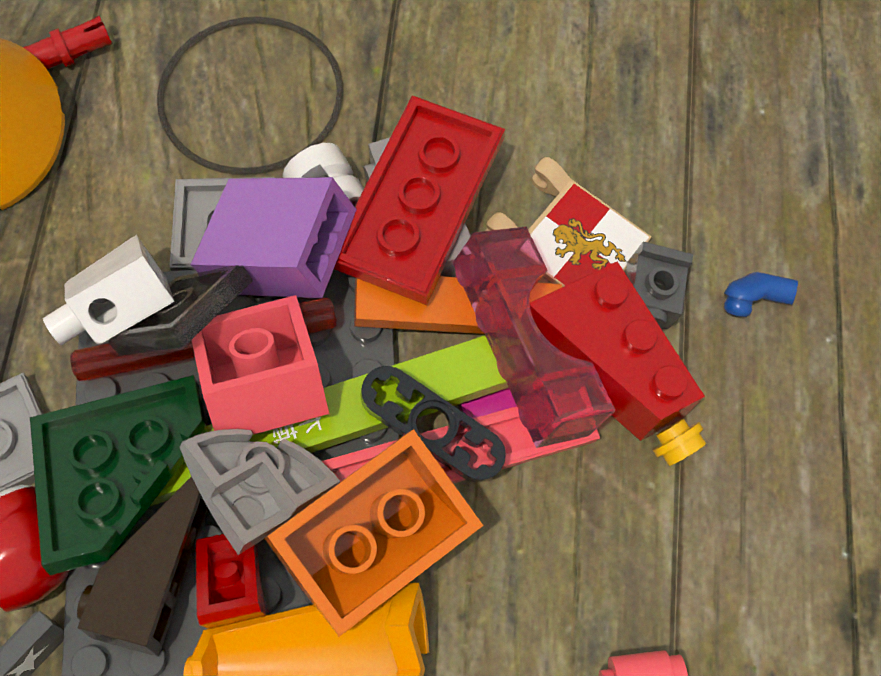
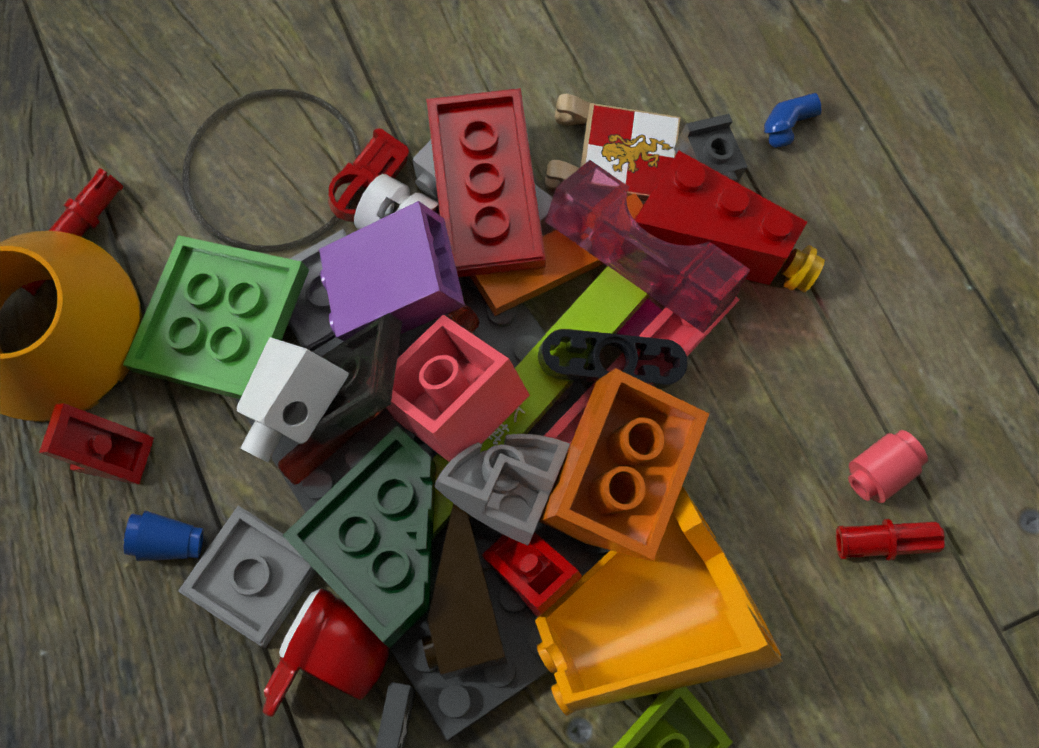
camera: 25 degrees left, 5 degrees up
none -> bright green plate [123,235,309,399]
none -> red piece [328,128,409,222]

